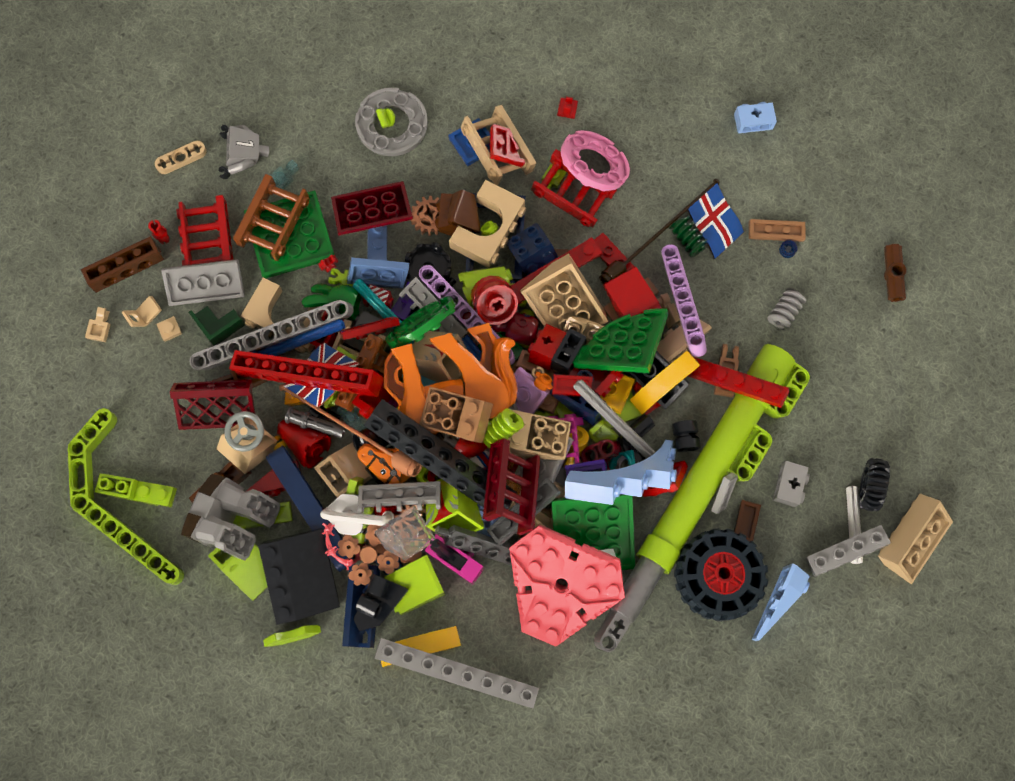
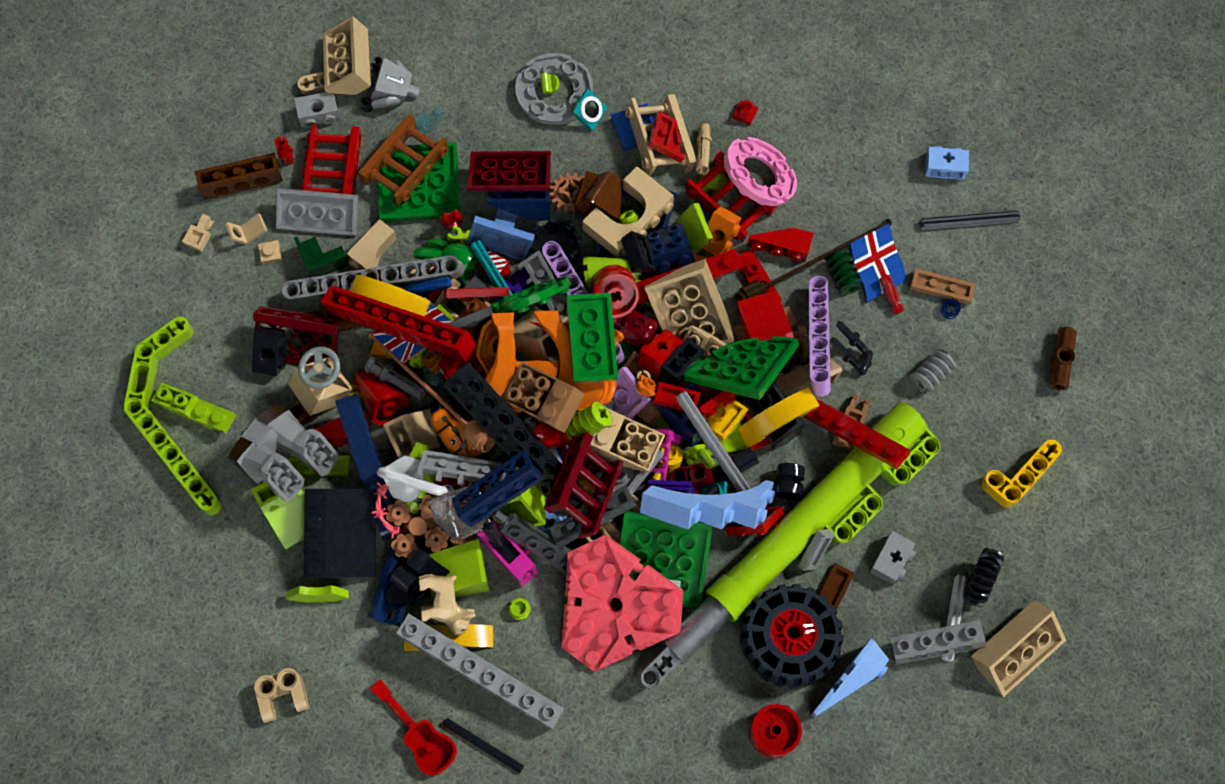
camera: 15 degrees right, 5 degrees down
none -> black brick [252,326,288,376]
none -> tan piece [254,668,309,723]
none -> light grey brick [294,92,340,128]
none -> tan slope [323,16,371,95]
none -> yellow slope [349,274,430,316]
none -> red piece [370,680,457,776]
none -> tan animal [419,574,475,636]
none -> black bar [443,718,524,774]
none -> dark grey tile [450,306,493,330]
none -> dark blue fence [452,449,544,528]
none -> dark blue slope [488,191,551,221]
none -> lime plate [508,598,531,620]
none -> green plate [566,293,618,383]
none -> teal piece [572,88,608,131]
none -> black slope [621,231,656,273]
none -> lime tile [671,203,713,255]
none -> tan pin [696,123,712,175]
none -> orange brick [702,206,742,256]
none -> red slope [747,228,814,262]
none -> red wheel [749,704,802,758]
none -> black piece [830,321,873,375]
none -> red axle [879,275,904,315]
none -> black axle [920,210,1020,230]
none -> yellow beam [981,440,1062,508]

